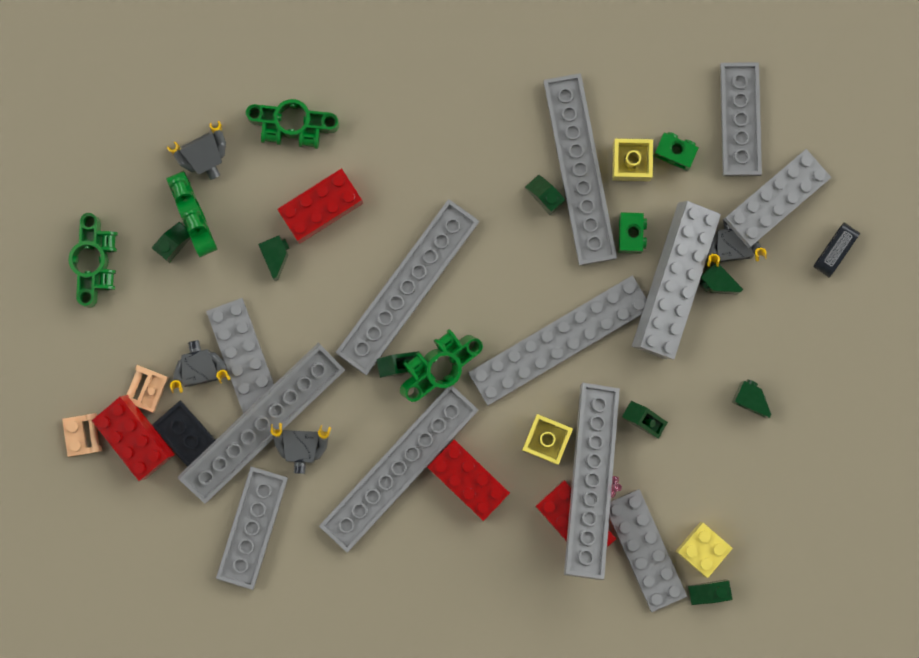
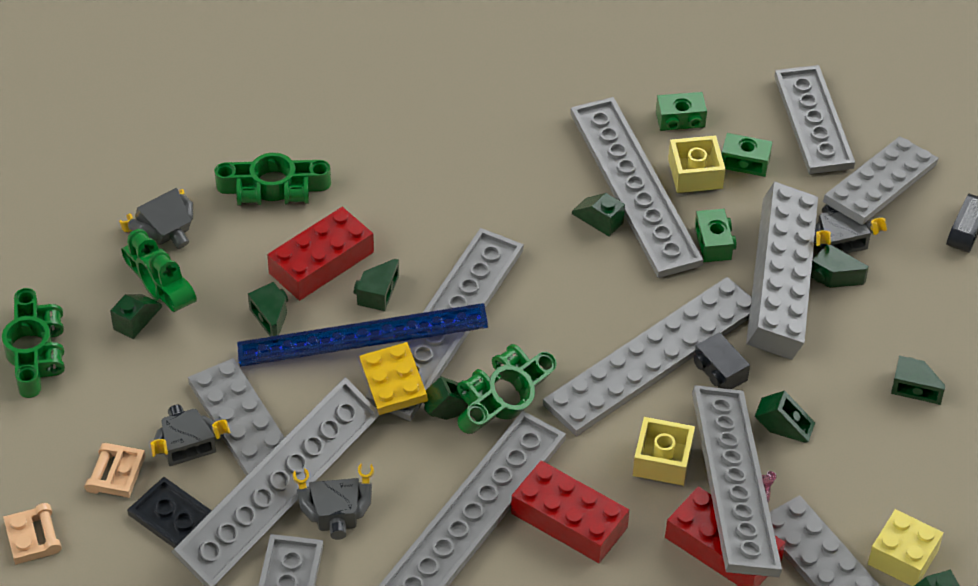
camera: 10 degrees left, 35 degrees down
red brick [91,395,175,481] -> none
none -> clear blue plate [237,303,488,367]
none -> dark green slope [353,259,399,311]
none -> yellow plate [359,342,428,415]
none -> green brick [656,92,707,131]
none -> brick [694,332,750,389]

